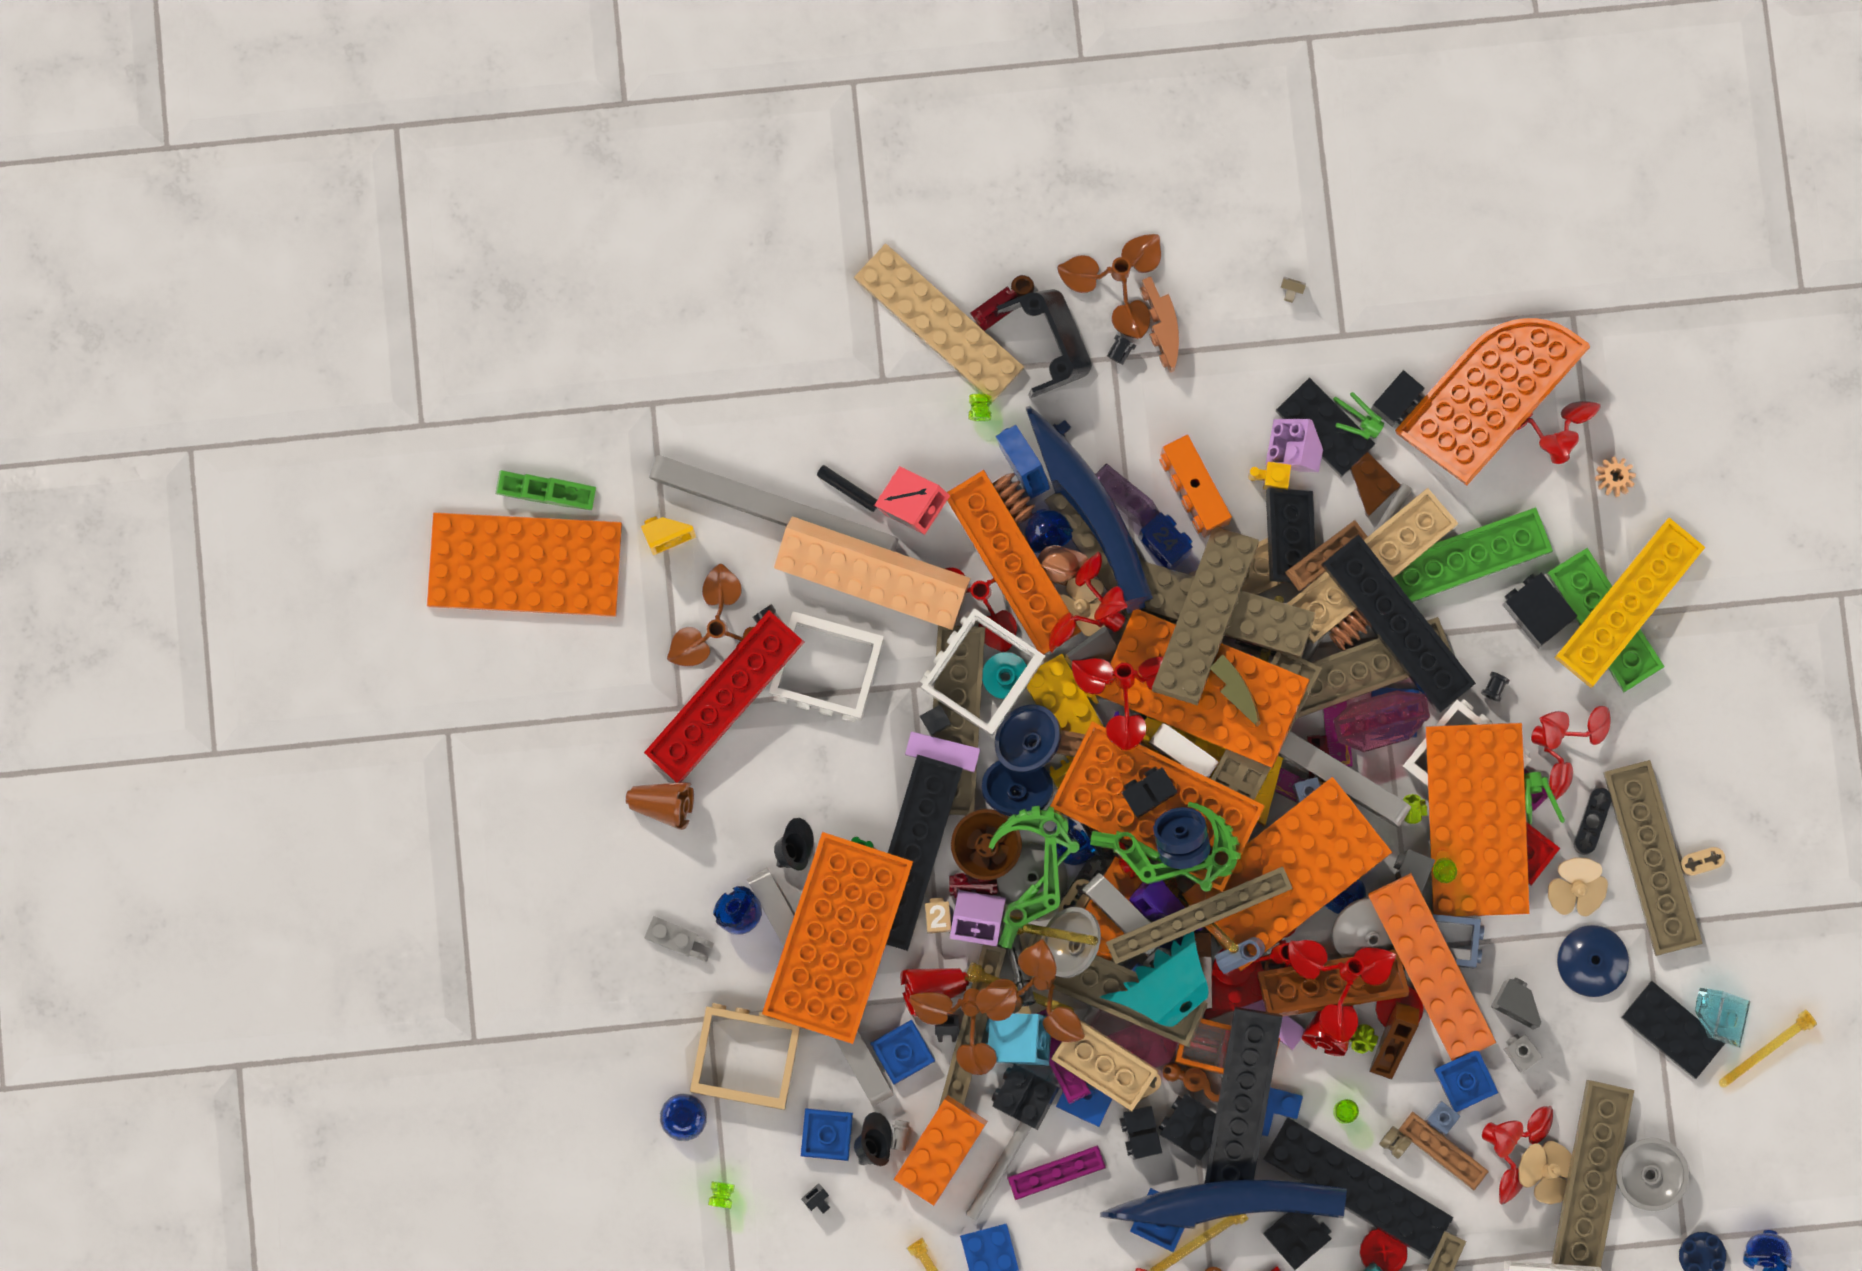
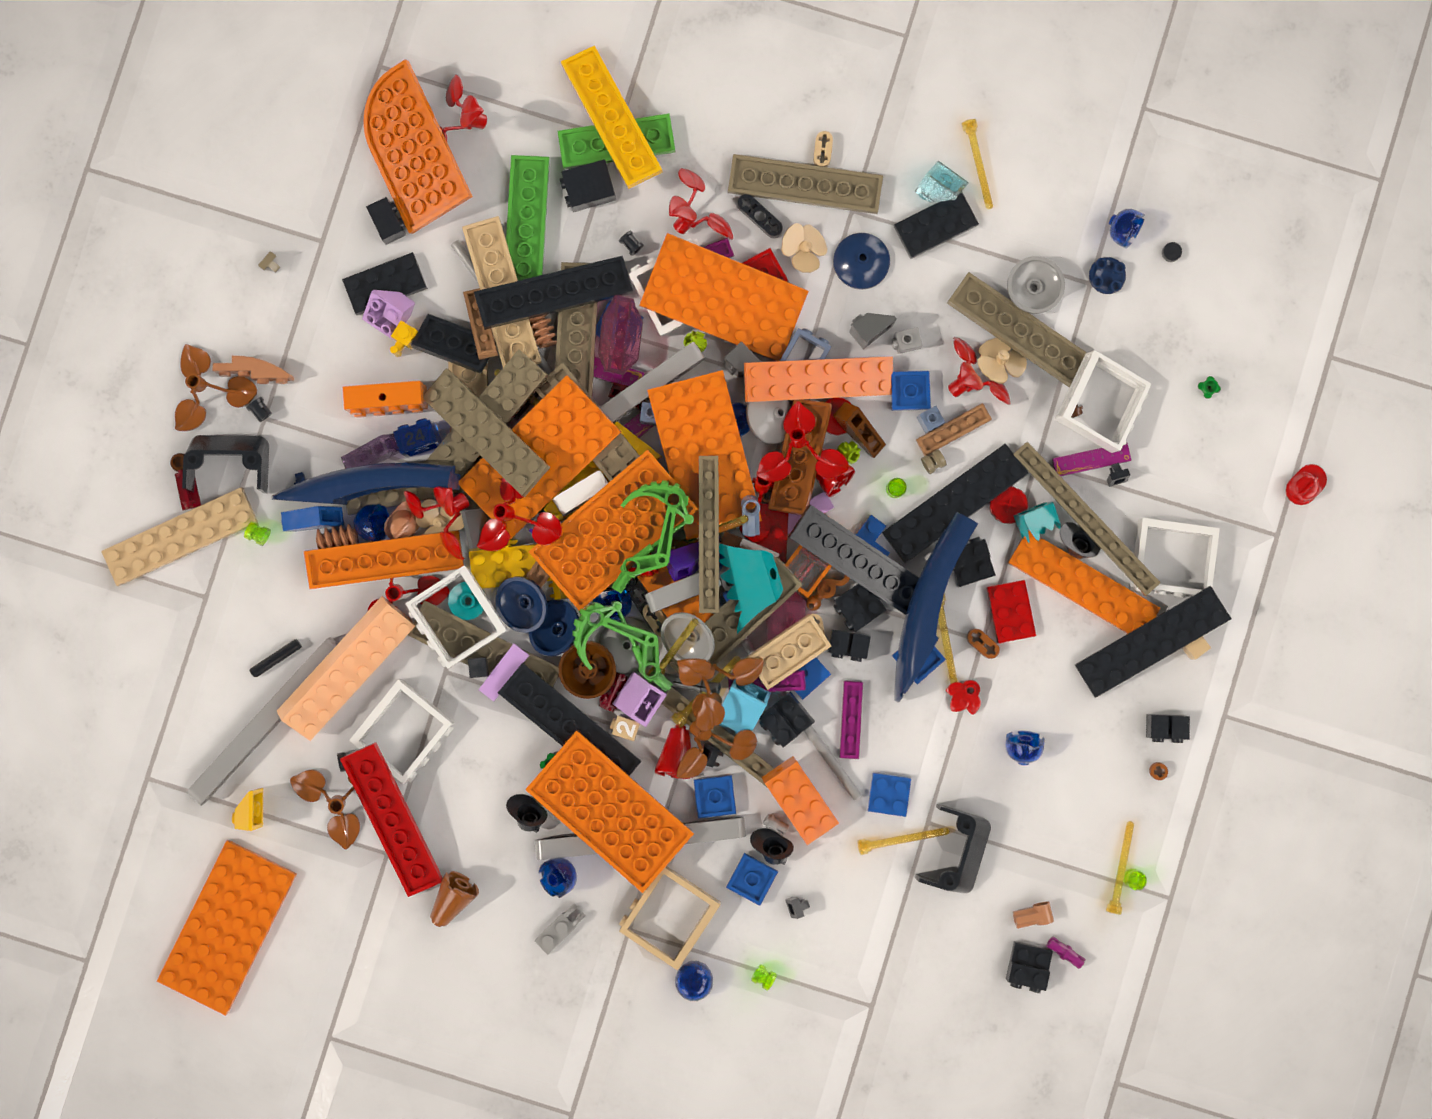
camera: 65 degrees left, 5 degrees up
bright green slope [495,470,596,510] -> none
coral brick [874,466,950,535] -> none
black piece [1121,766,1178,818] -> none
dark blue wheel [1153,807,1211,869] -> none
olive slope [1210,655,1261,727] -> none
bright green plant [1333,392,1384,440] -> none
reddish brown wing [1350,452,1401,517] -> none
clear neon green wheel [1433,858,1457,883] -> none
bright green plant [1524,772,1565,825] -> none
light nougat gear [1595,457,1636,497] -> none

